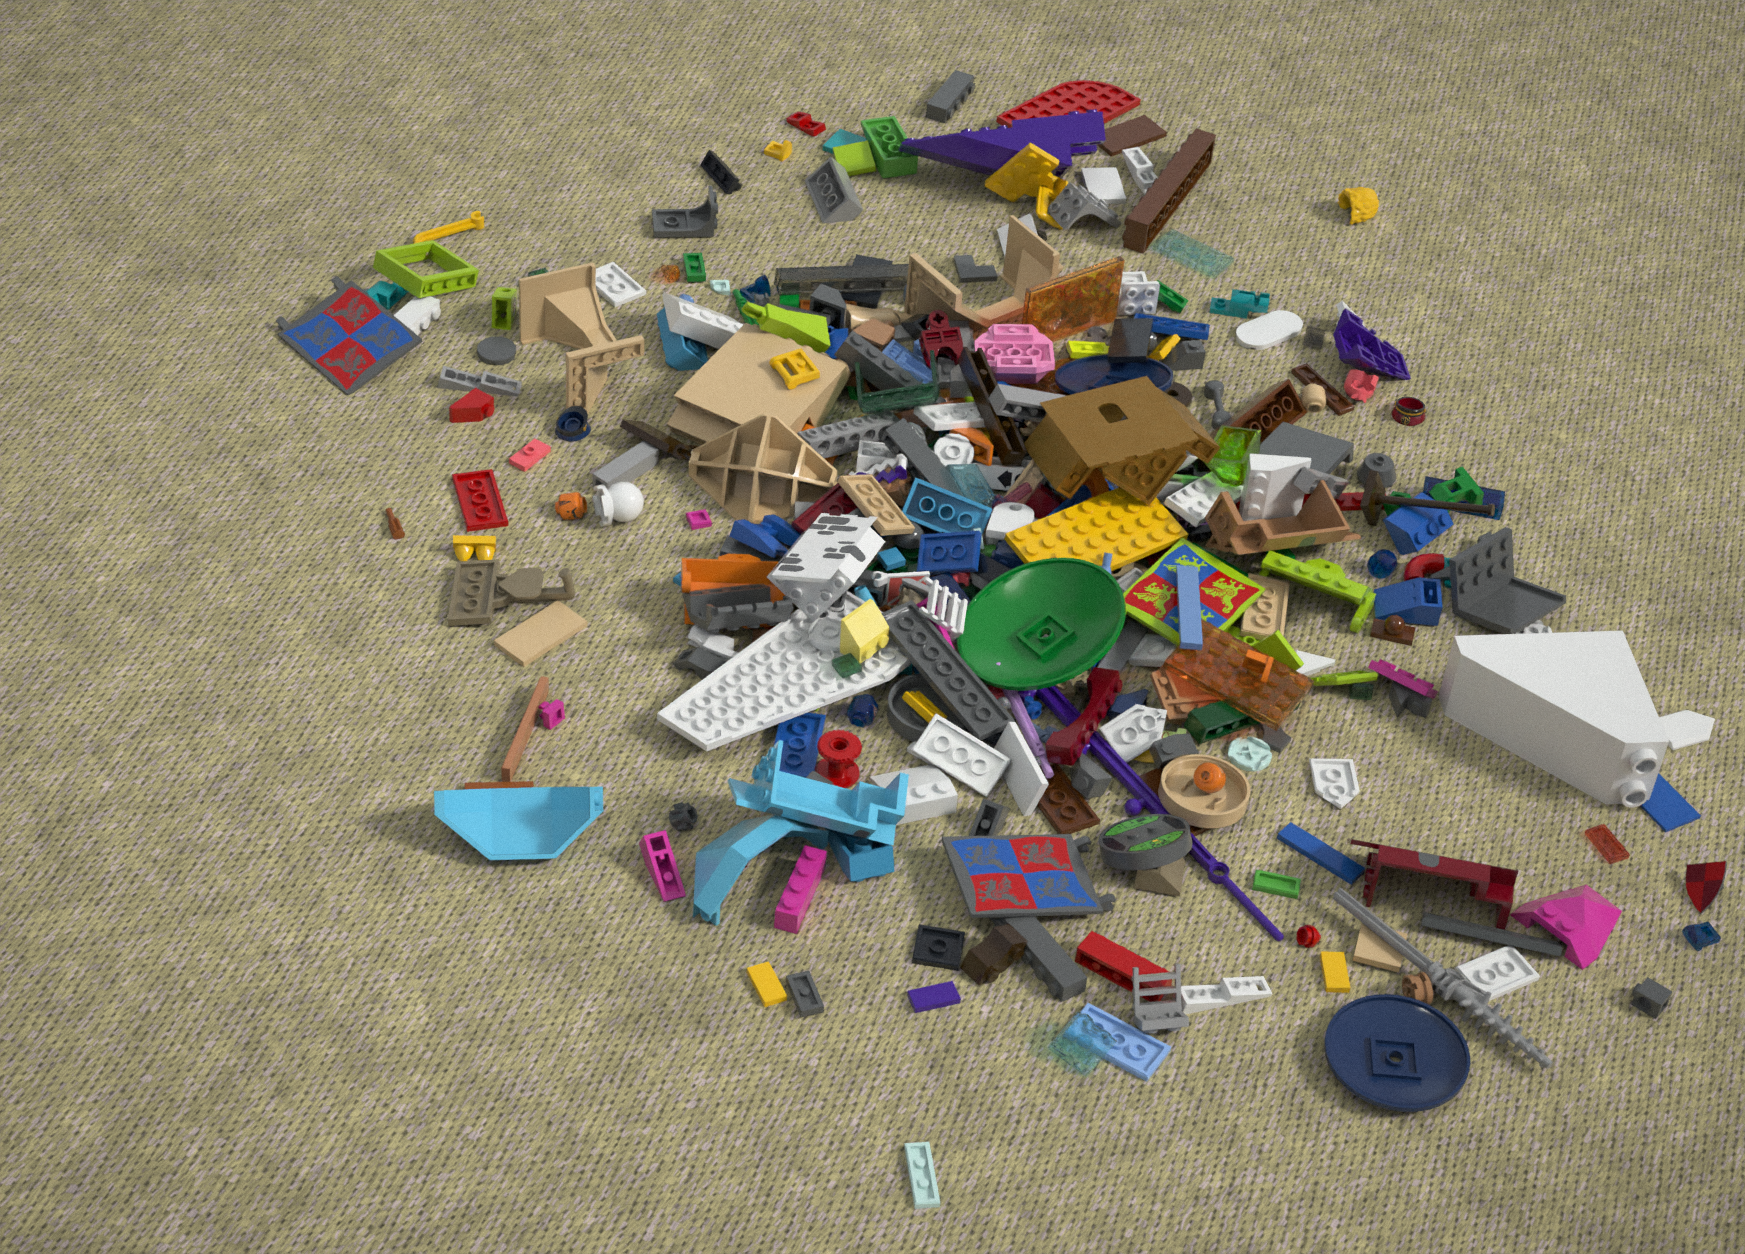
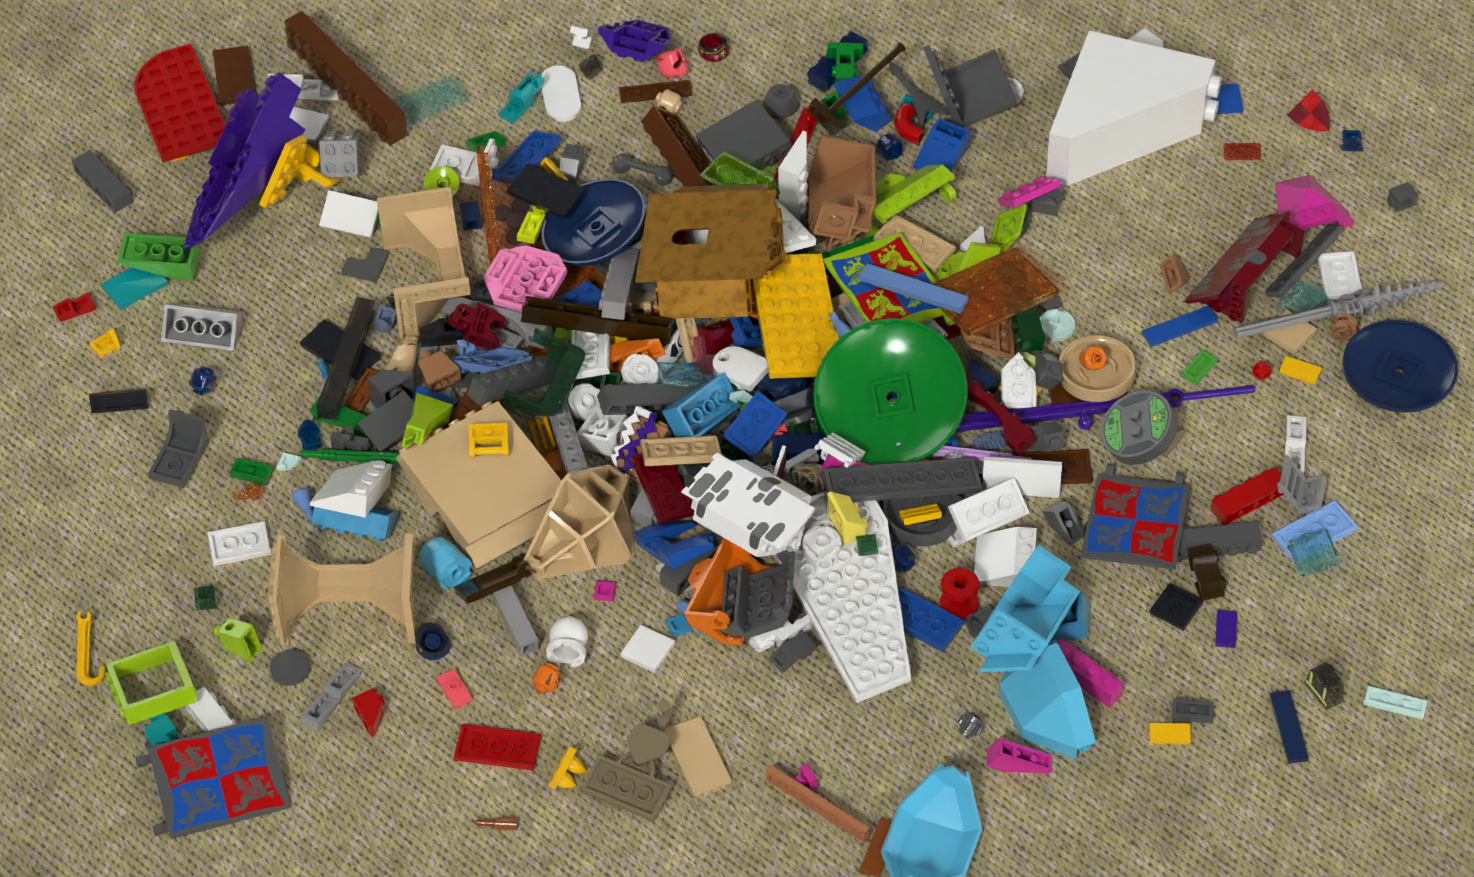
camera: 60 degrees left, 10 degrees up
lime tile [833,141,876,176] -> none
orange tile [1241,649,1274,684] -> none
light grey slope [1293,467,1349,499] -> none
white tile [1309,758,1360,809] -> none
reddish brown tile [1370,615,1415,646] -> none
none -> clear blue head [189,366,217,395]
none -> medium azure piece [419,537,472,590]
none -> white tile [620,625,675,673]
none -> medium nougat slope [1159,255,1191,293]
none -> dark blue tile [1270,690,1308,764]
none -> clear light blue slope [1277,281,1331,323]
none -> clear smoke torso [1304,662,1344,710]

